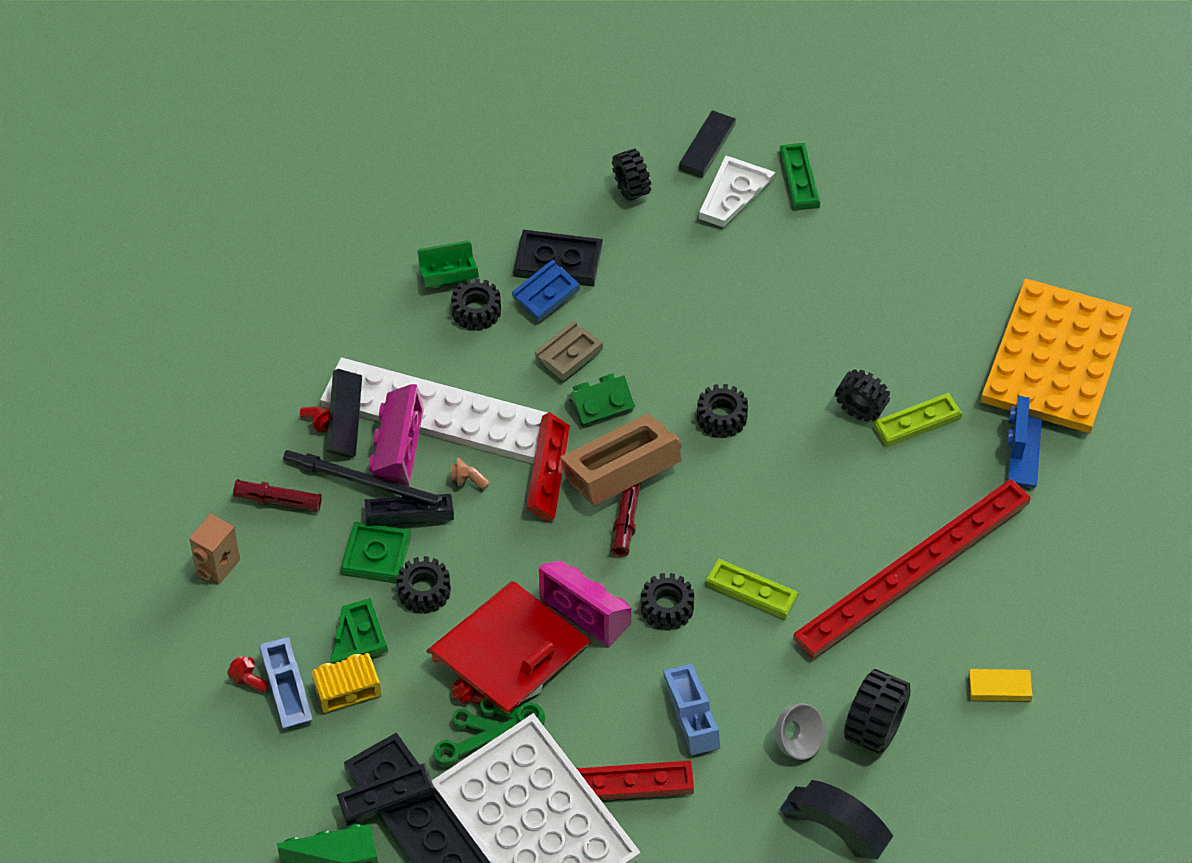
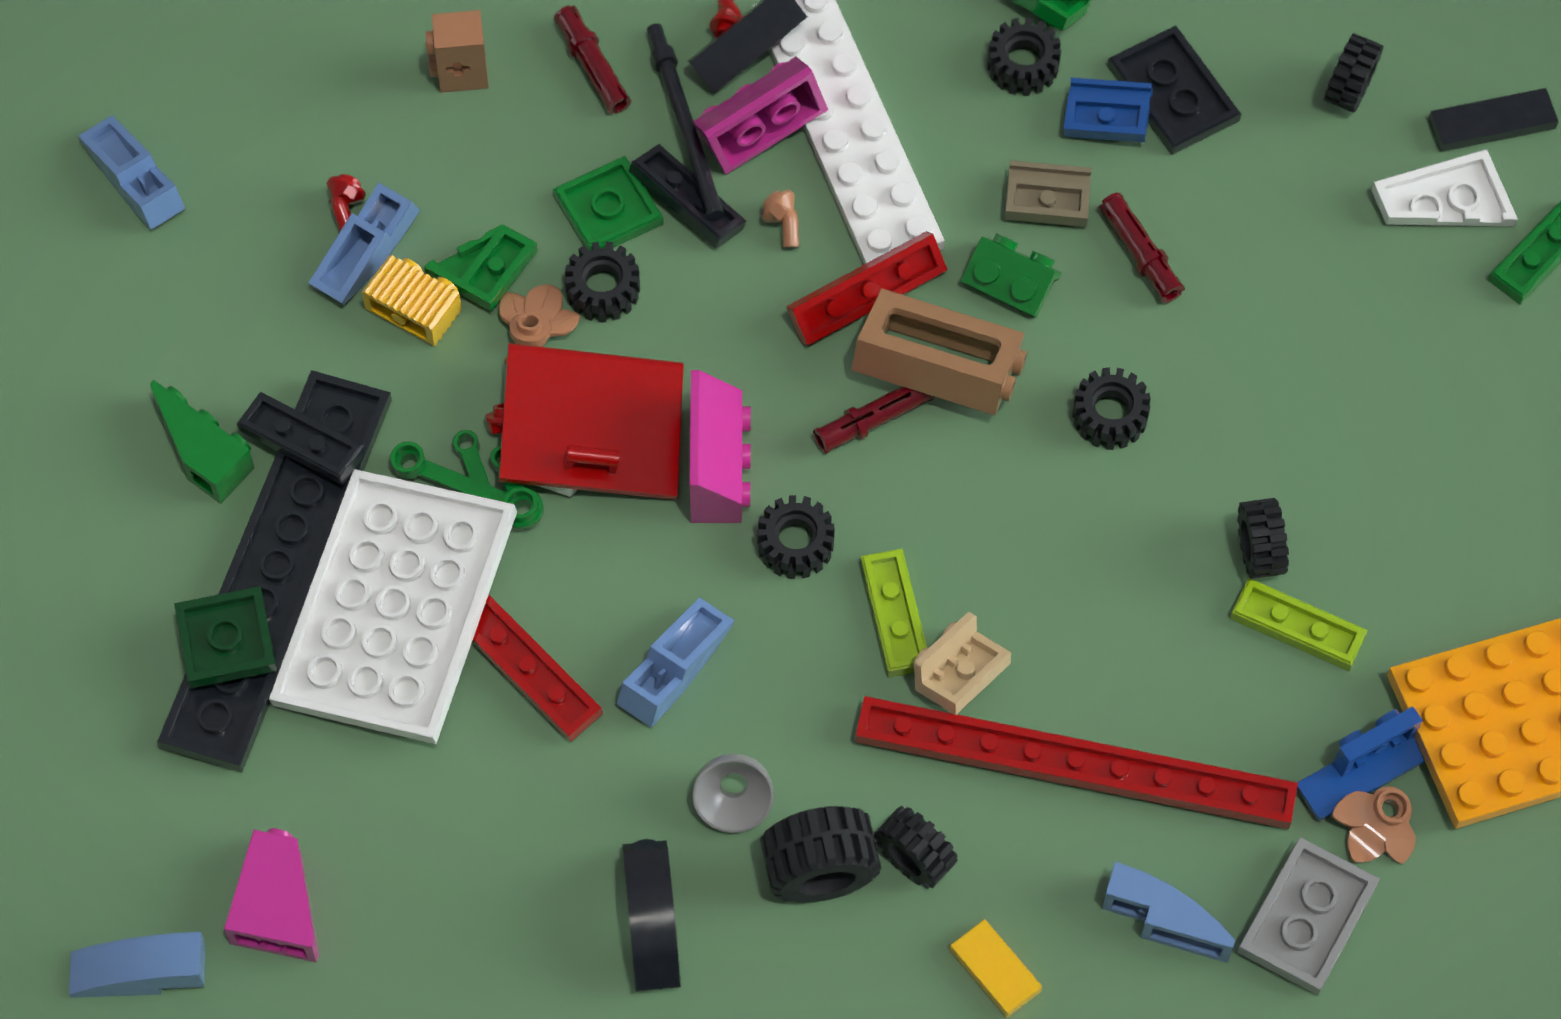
camera: 50 degrees right, 10 degrees up
none -> medium blue slope [78,115,185,230]
none -> nougat plate [499,284,580,347]
none -> black tyre [874,806,958,889]
none -> tan bracket [913,612,1011,715]
none -> dark red pin [1099,192,1185,303]
none -> medium blue slope [1102,861,1235,963]
none -> light grey plate [1237,837,1380,995]
none -> nougat plate [1331,786,1416,864]

